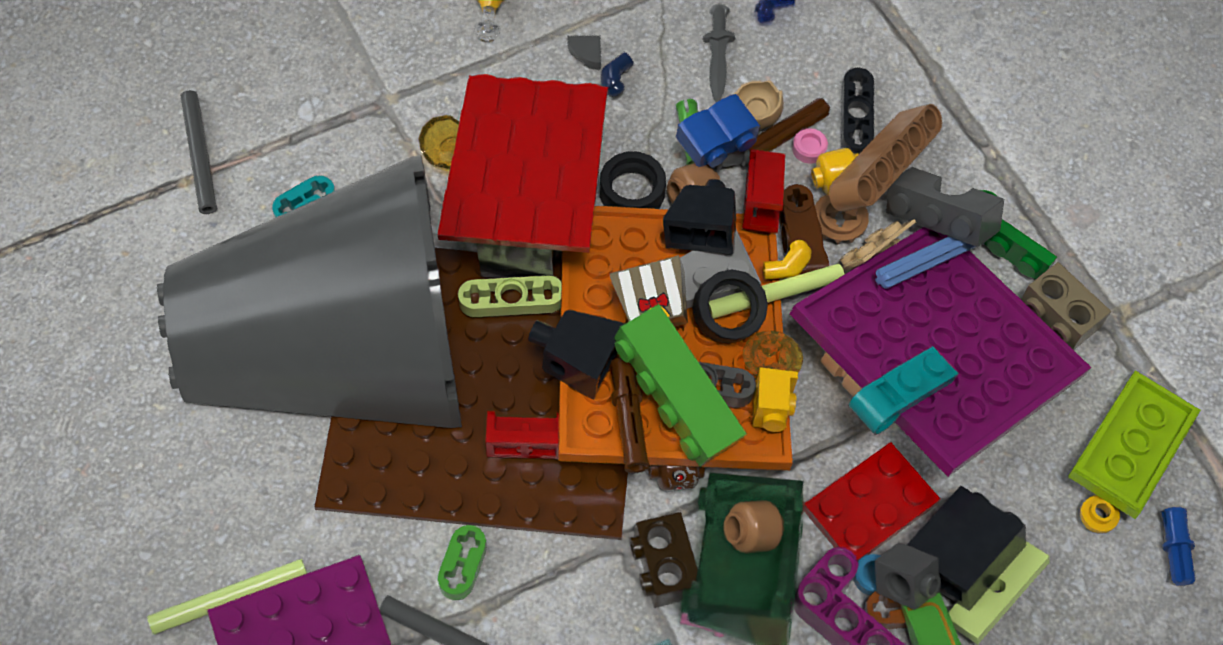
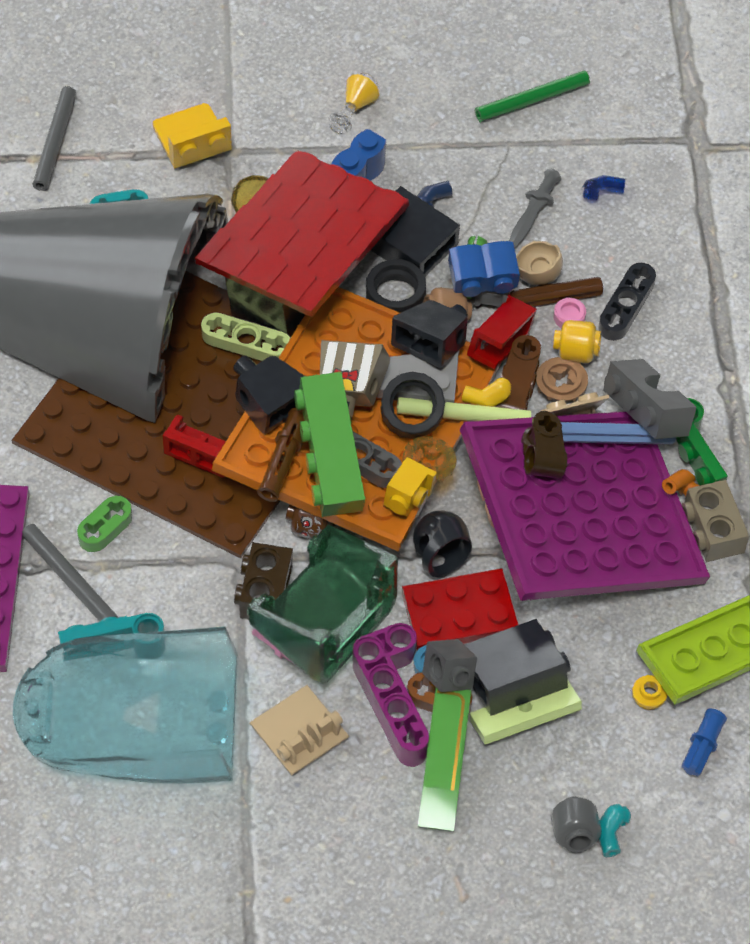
camera: 25 degrees right, 5 degrees down
dark grey tile [567,35,601,70] -> none
medium nougat head [724,500,784,553] -> none
medium nougat beam [829,104,942,211] -> none
teal plate [848,346,959,435] -> none
none -> yellow bracket [153,103,232,169]
none -> blue brick [331,129,386,181]
none -> black brick [371,186,460,277]
none -> black helmet [413,510,472,578]
none -> dark brown piece [521,411,567,478]
none -> orange arm [662,469,700,497]

